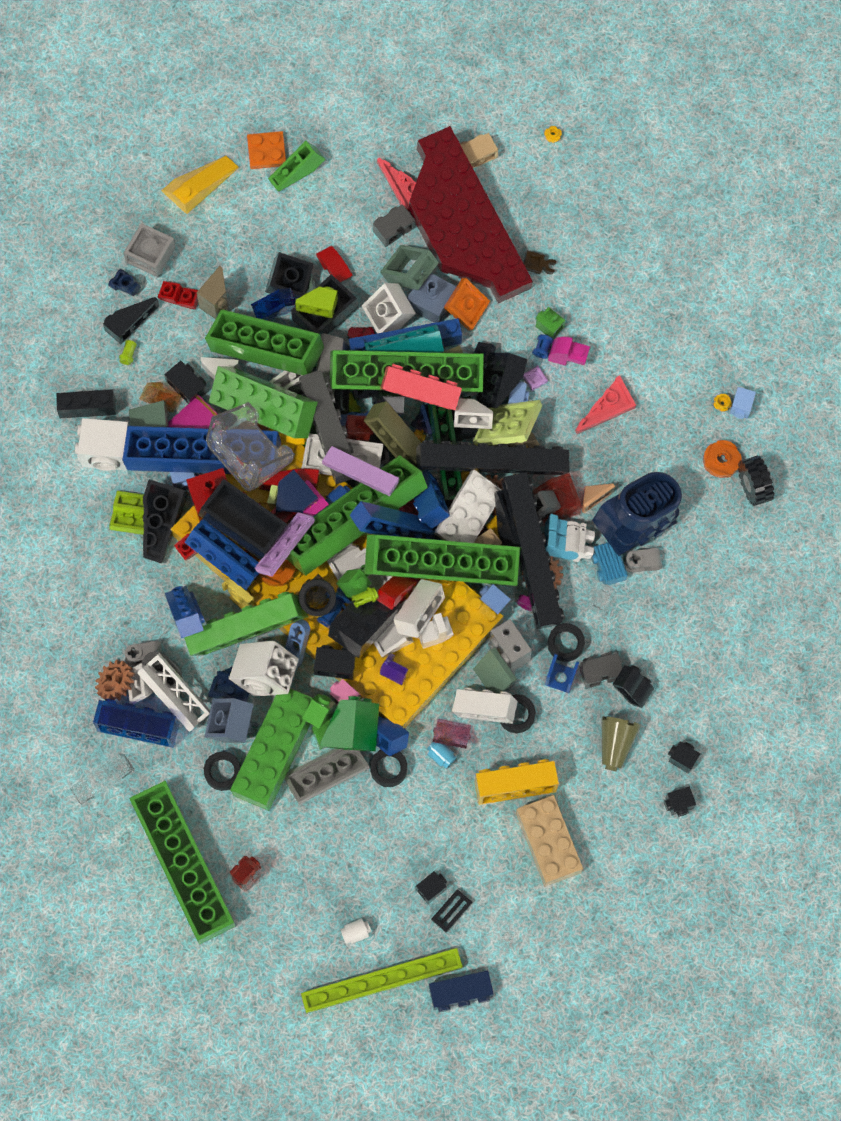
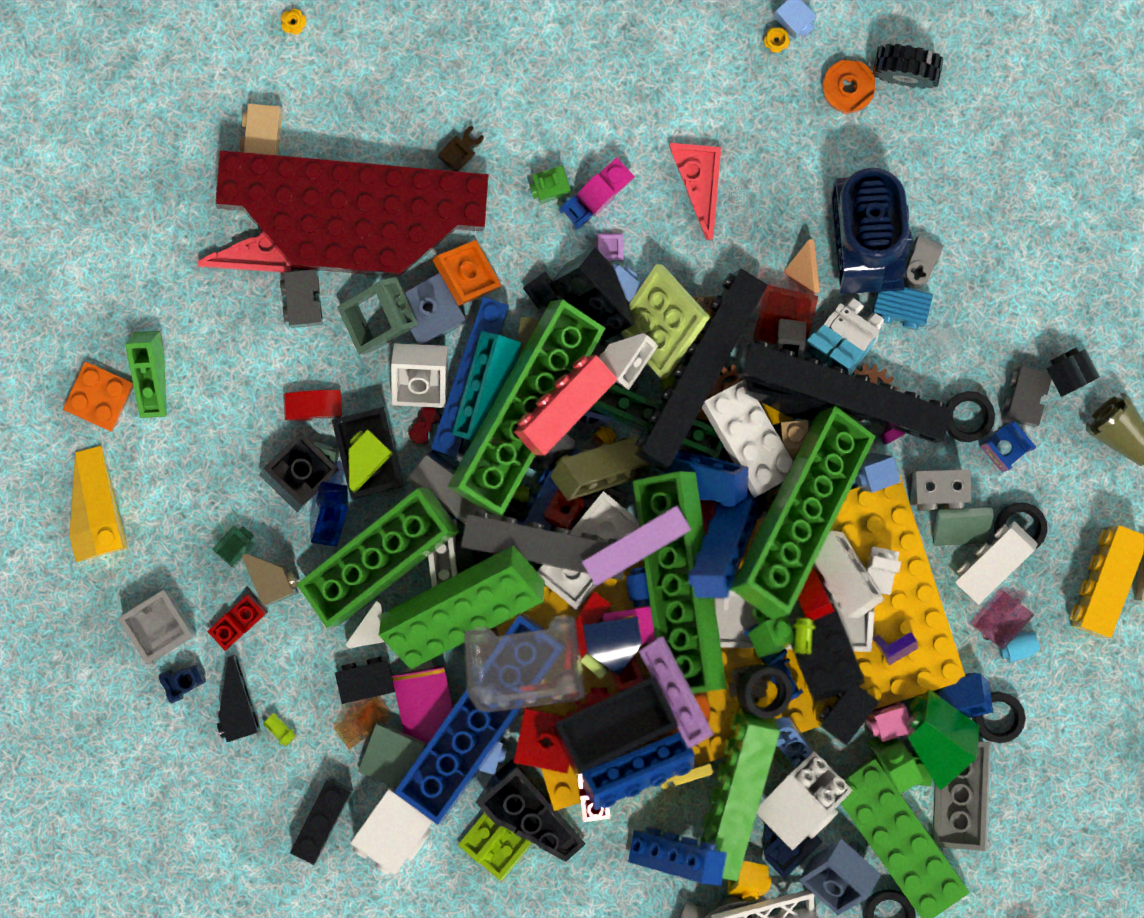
camera: 60 degrees left, 15 degrees up
none -> clear green brick [212,525,256,568]
none -> yellow brick [727,861,771,902]

